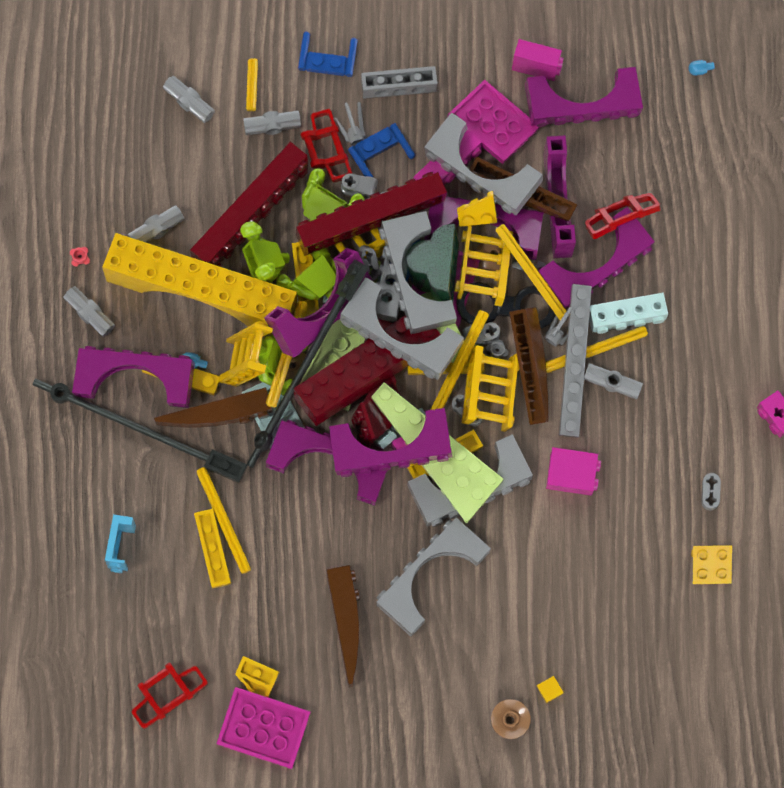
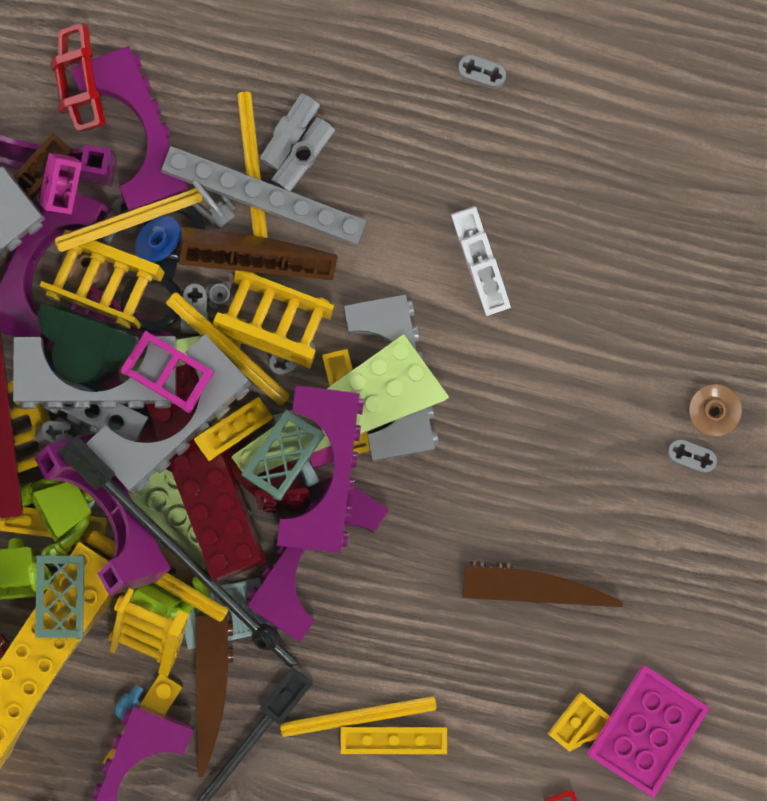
camera: 75 degrees left, 10 degrees up
light grey arch [376,518,491,637] -> none
yellow wing [457,191,497,227] -> none
yellow tile [536,676,564,703] -> none
dark pink brick [546,447,601,496] -> none
light aqua brick [589,293,668,334] -> none
yellow hinge [691,545,732,584] -> none
none -> sand green window [35,555,85,639]
none -> dark pink brick [38,153,82,215]
none -> dark pink window [120,331,215,413]
none -> blue dish [135,216,181,263]
none -> yellow plate [194,397,274,461]
none -> sand green window [241,409,325,501]
none -> light grey piece [260,93,320,171]
none -> white slope [450,206,511,316]
none -> light grey beam [667,440,717,473]

